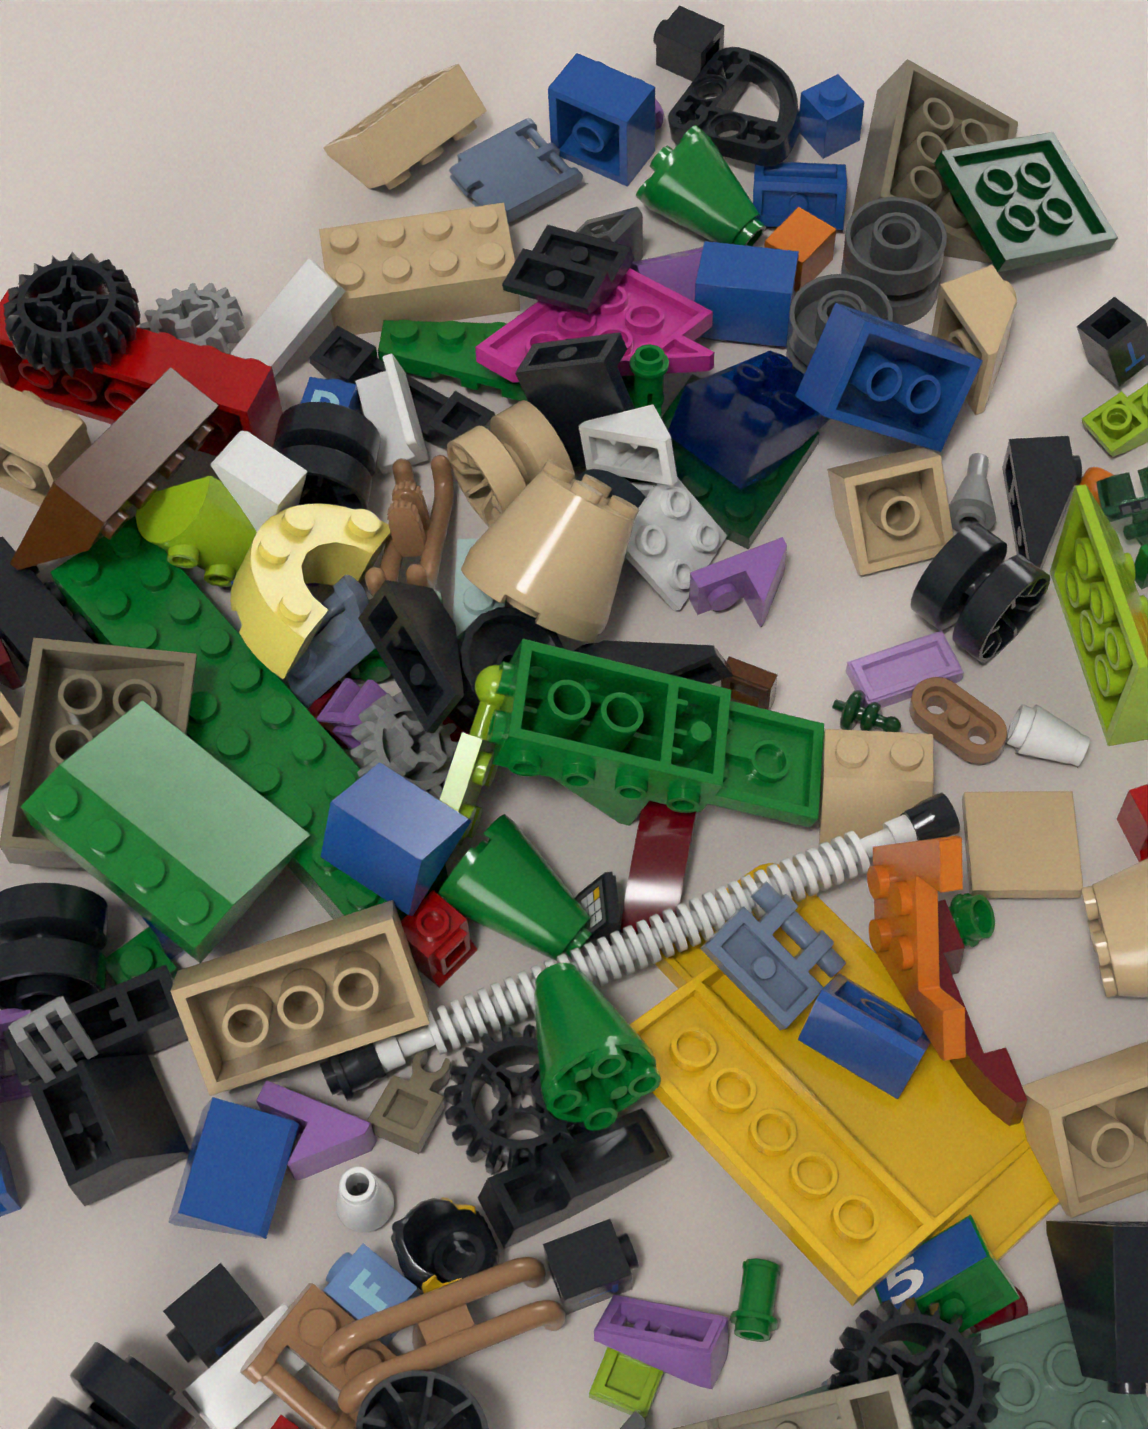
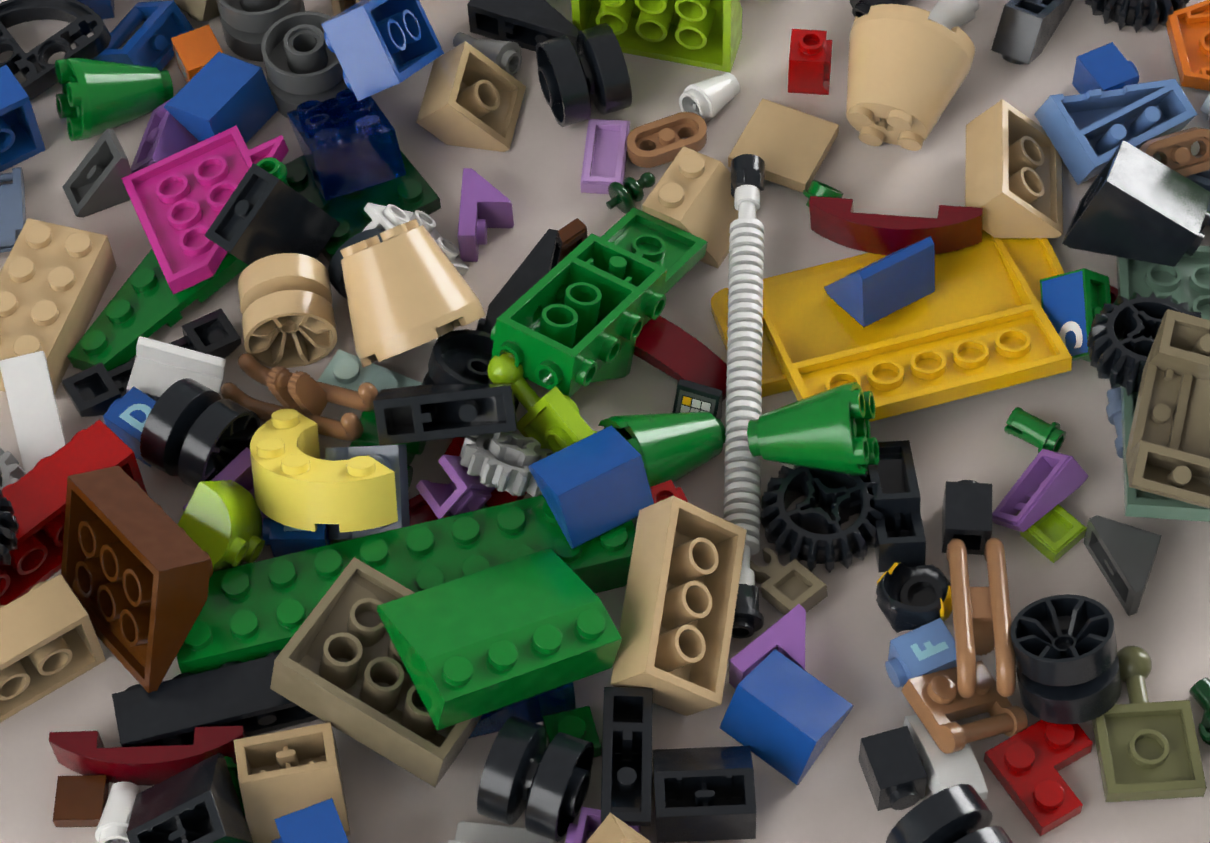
camera: 65 degrees left, 5 degrees down
light grey tile [8,996,98,1083] -> none
white slope [210,431,307,532] -> none
white cone [336,1167,394,1232] -> none
black slope [502,224,634,315] -> none
white slope [579,404,678,486] -> none
sand blue plate [700,881,846,1030] -> none
orange wing [867,836,966,1061] -> none

